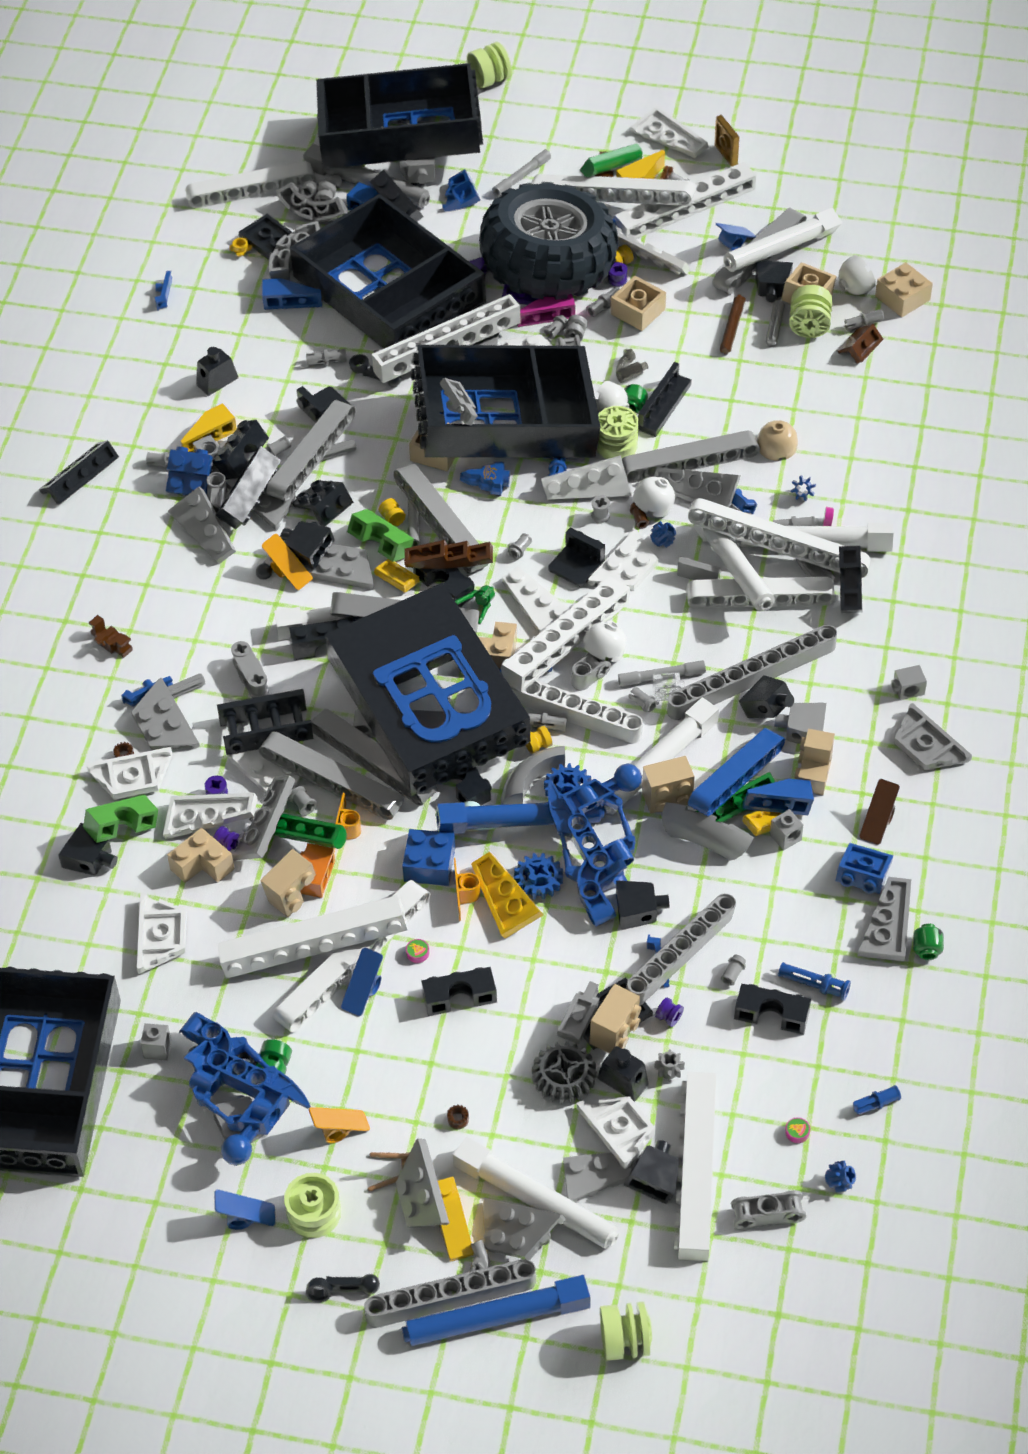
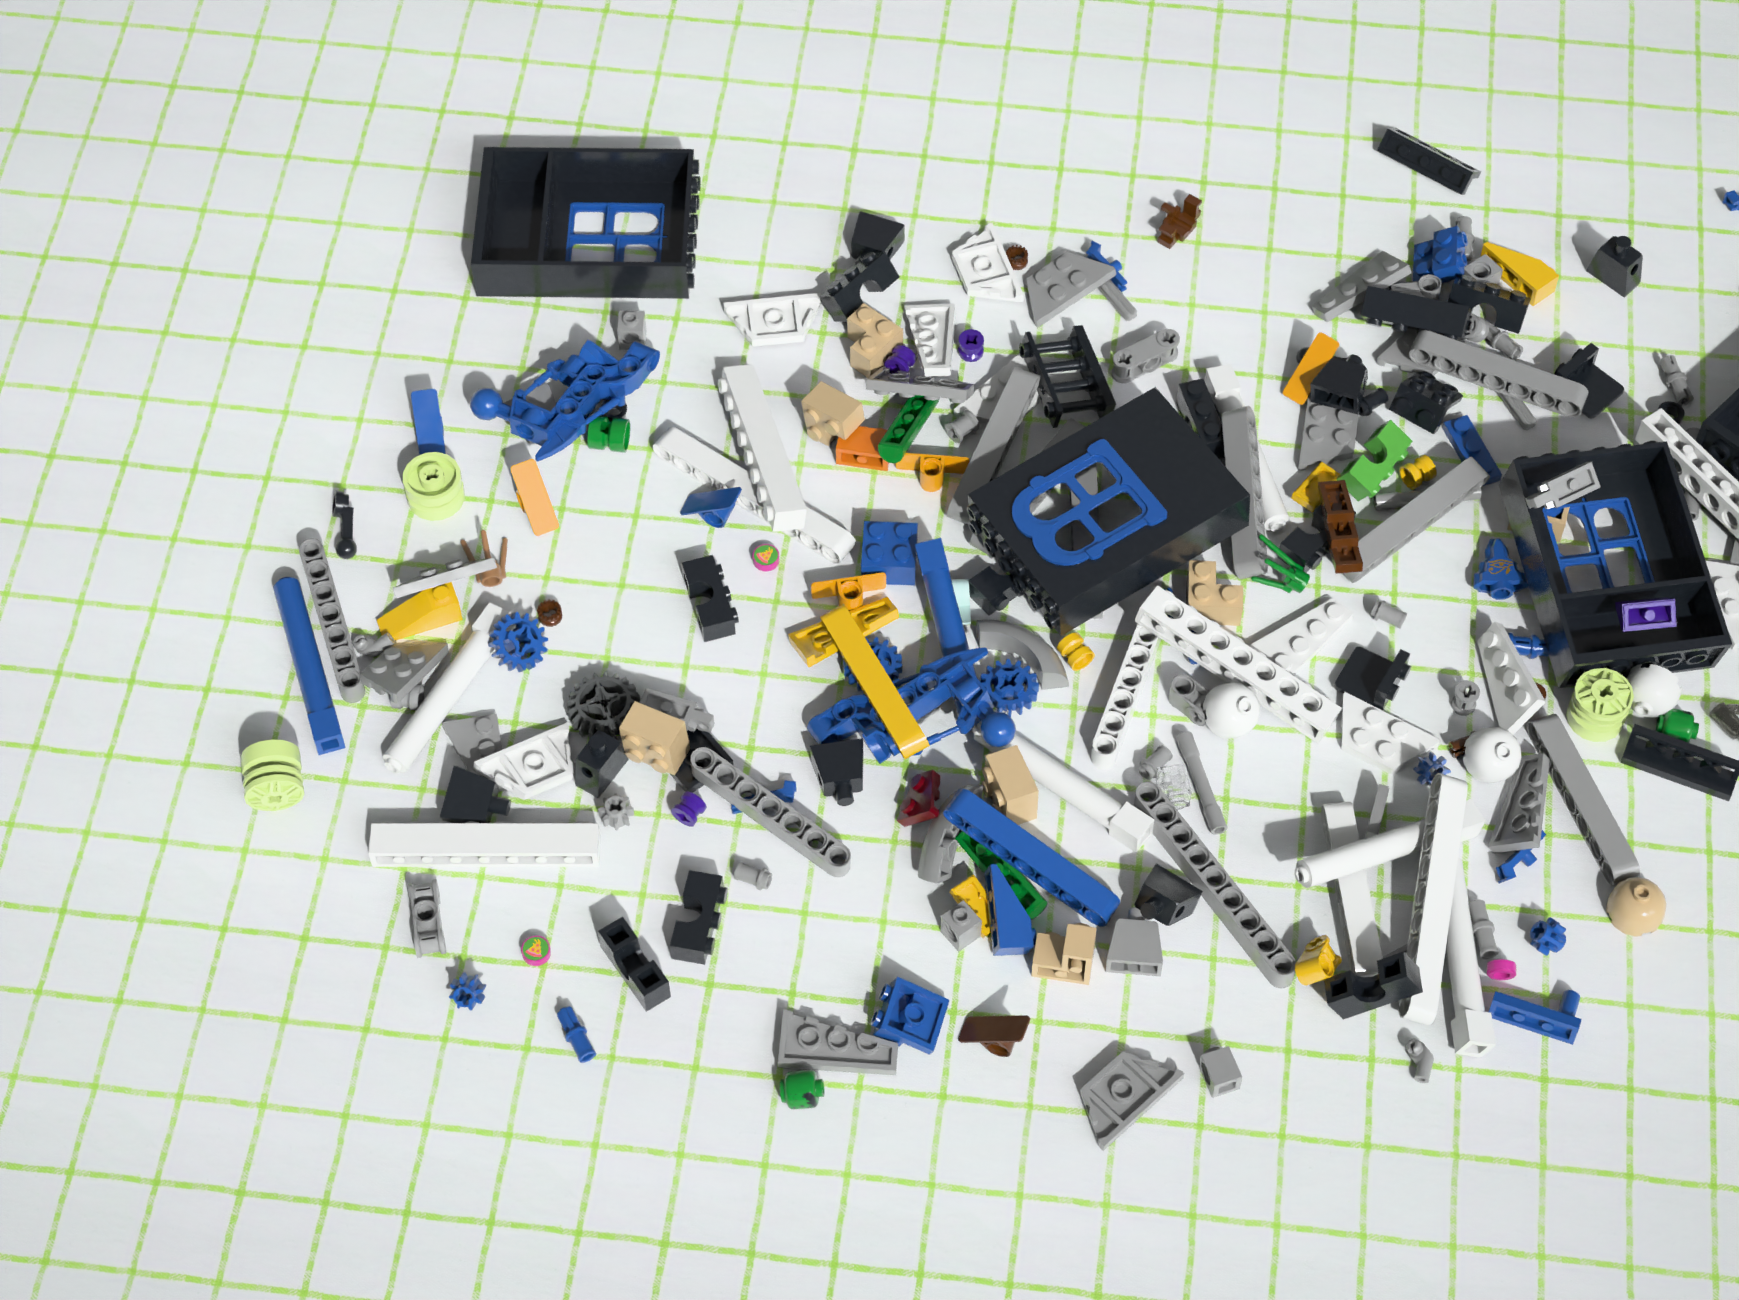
camera: 85 degrees right, 5 degrees up
bright green arch [83,794,158,843] -> none
light grey pin [528,713,567,732] -> none
blue pin [778,962,851,1001] -> none
none -> blue gear [488,612,548,672]
none -> black arch [598,916,671,1012]
none -> black arch [820,251,900,322]
none -> yellow beam [820,604,930,759]
none -> dark red wing [897,769,941,827]
none -> yellow piece [1295,935,1342,986]
none -> light grey arm [1406,1039,1434,1083]
none -> blue plate [1442,415,1502,486]
none -> blue piece [1488,990,1582,1045]
none -> dark purple slope [1615,597,1676,632]

